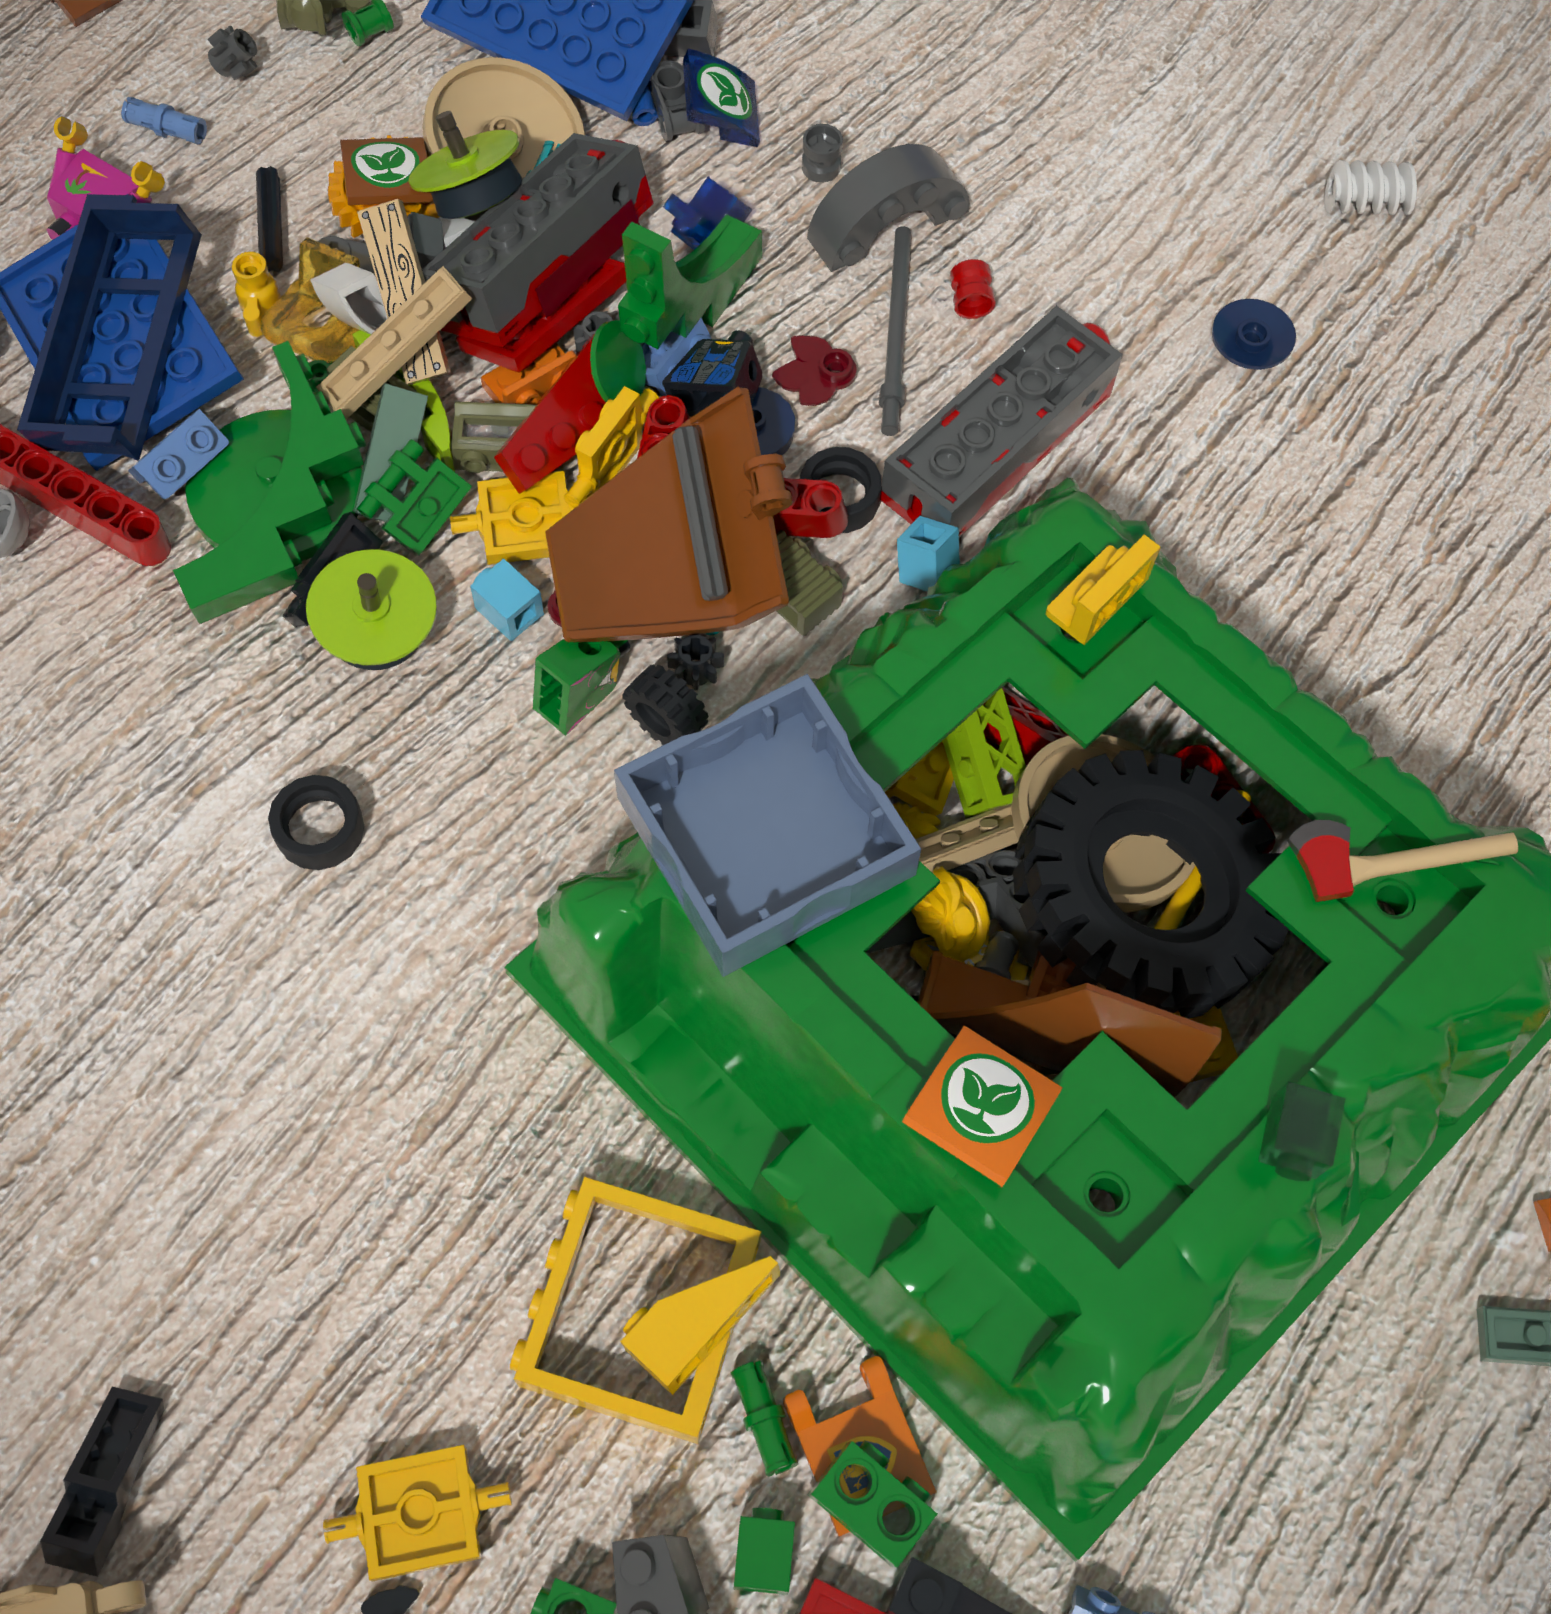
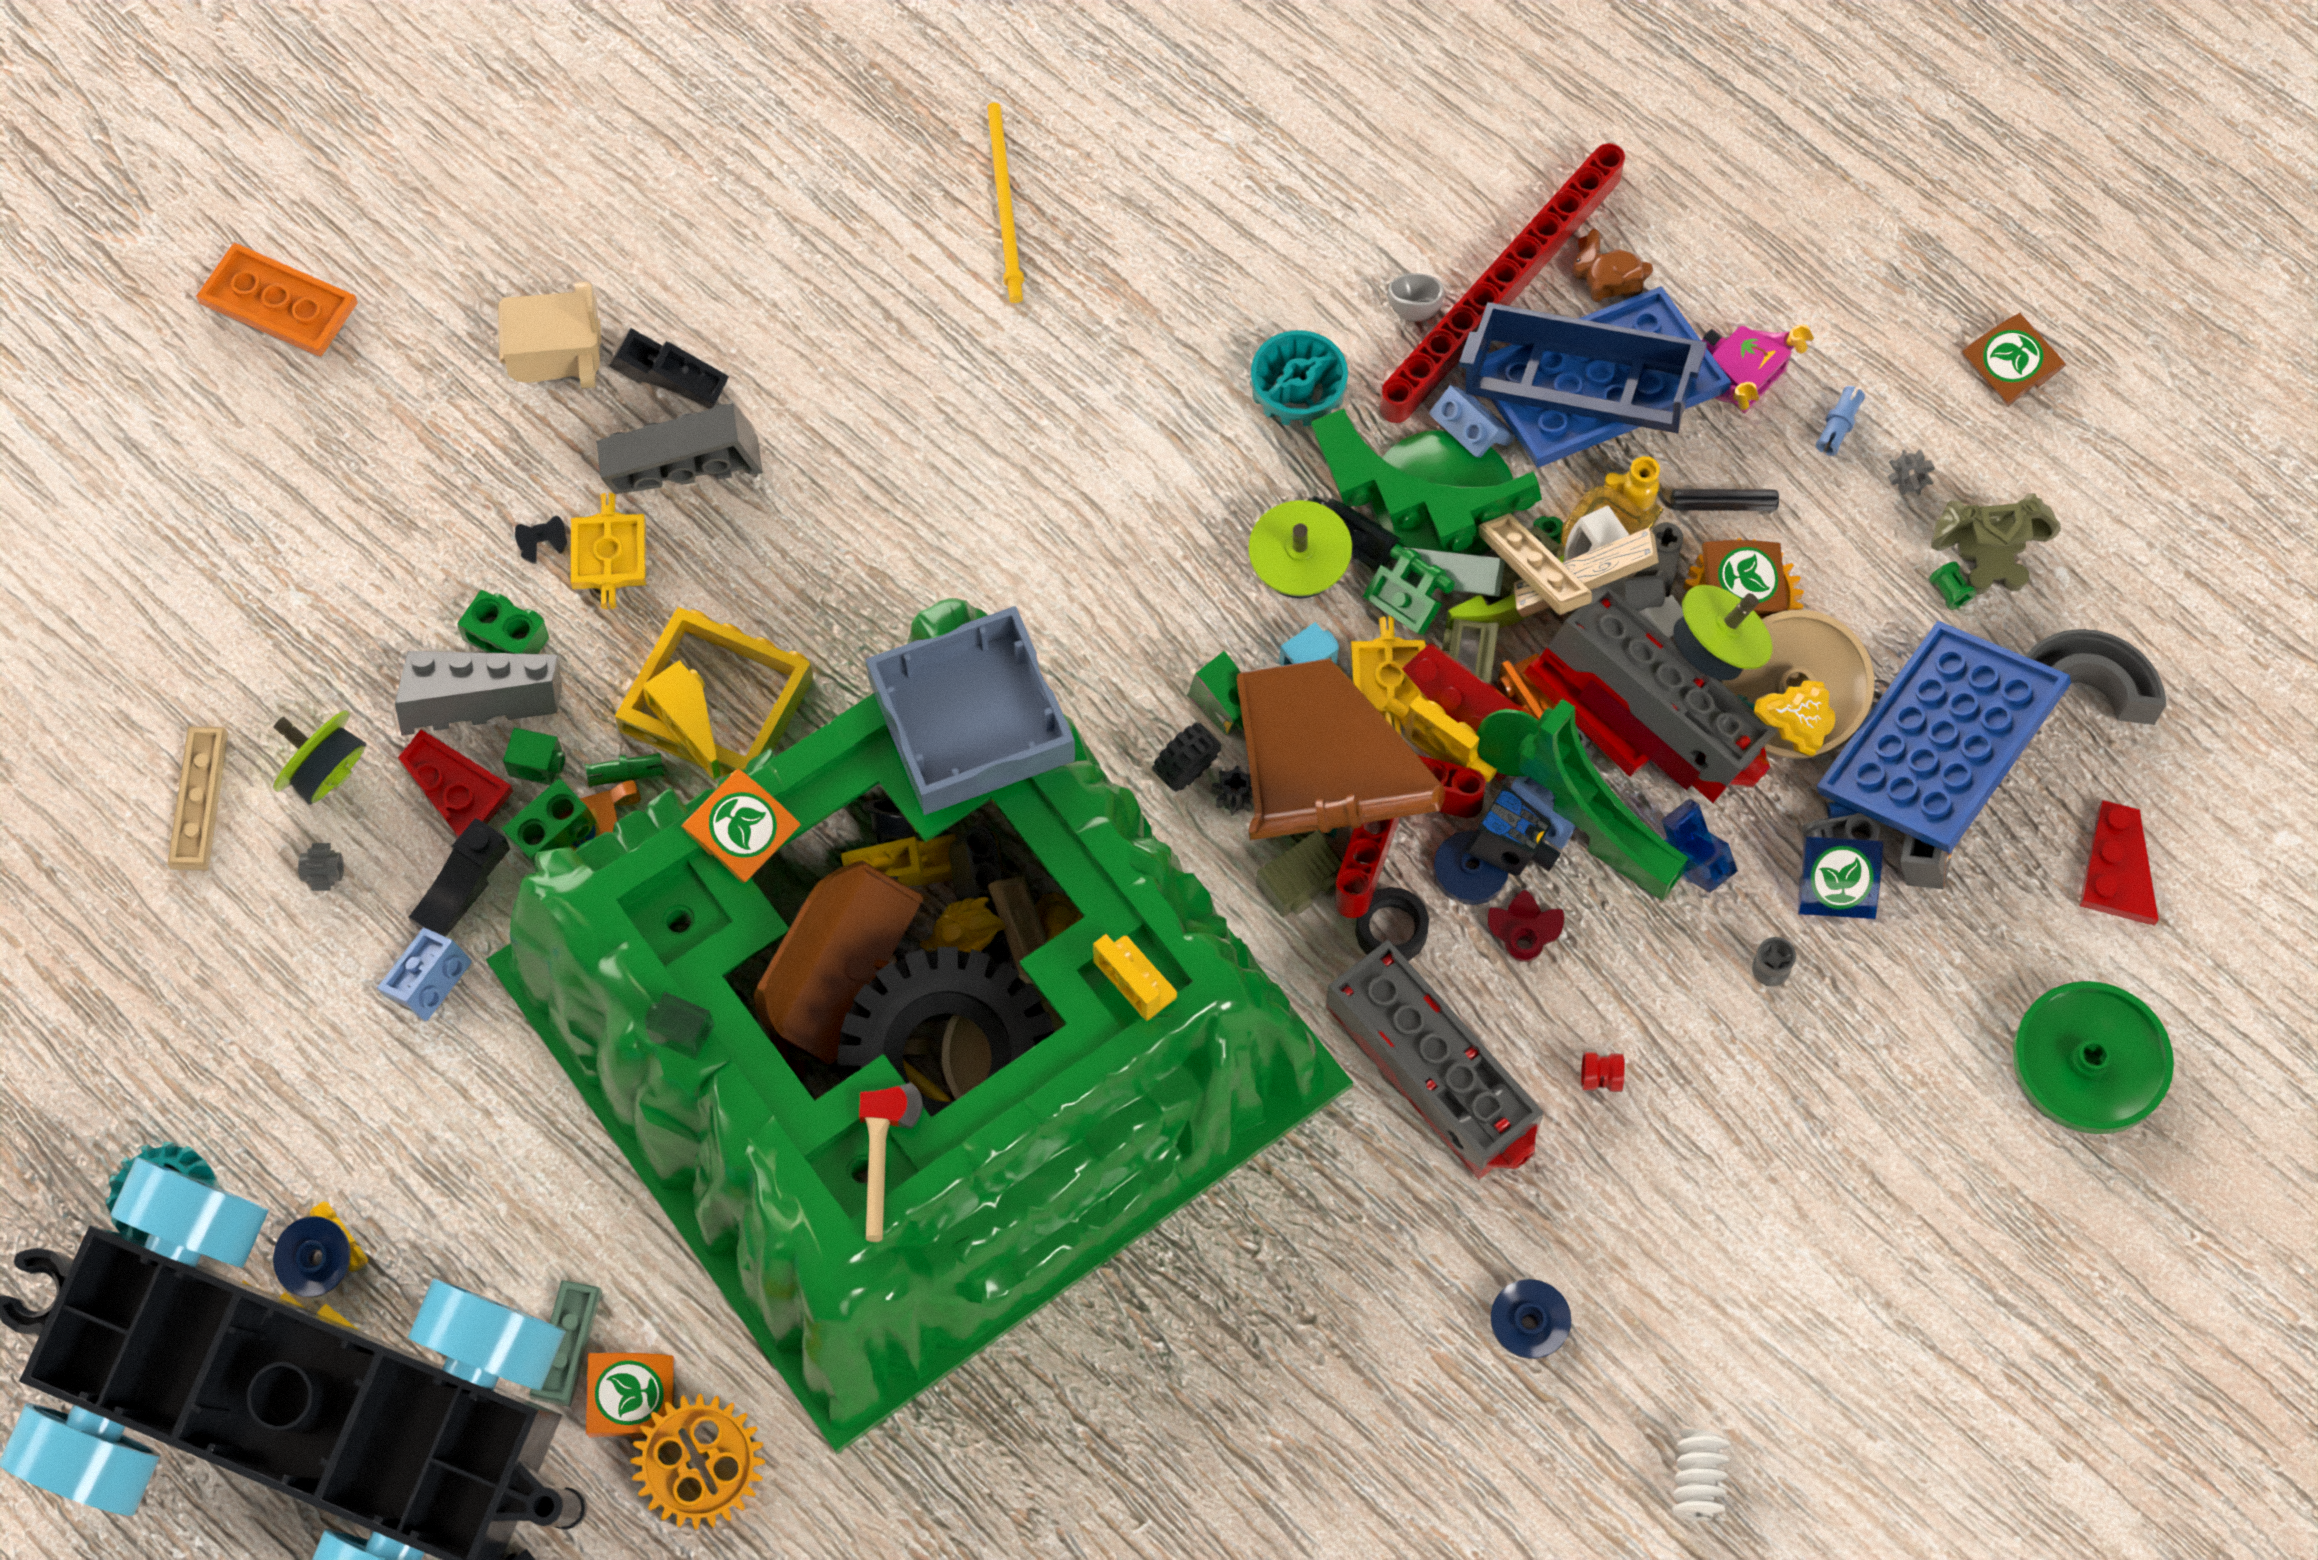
camera: 100 degrees right, 0 degrees up
black tyre [268,775,364,870] -> none
dark grey axle [672,426,728,601] -> none
dark grey brick [807,144,970,272] -> none
dark grey bar [879,226,911,436] -> none
medium azure brick [897,516,960,591] -> none
none -> dark grey wedge [596,403,763,494]
none -> teal gear [1250,330,1348,427]
none -> yellow rock [1754,681,1835,756]

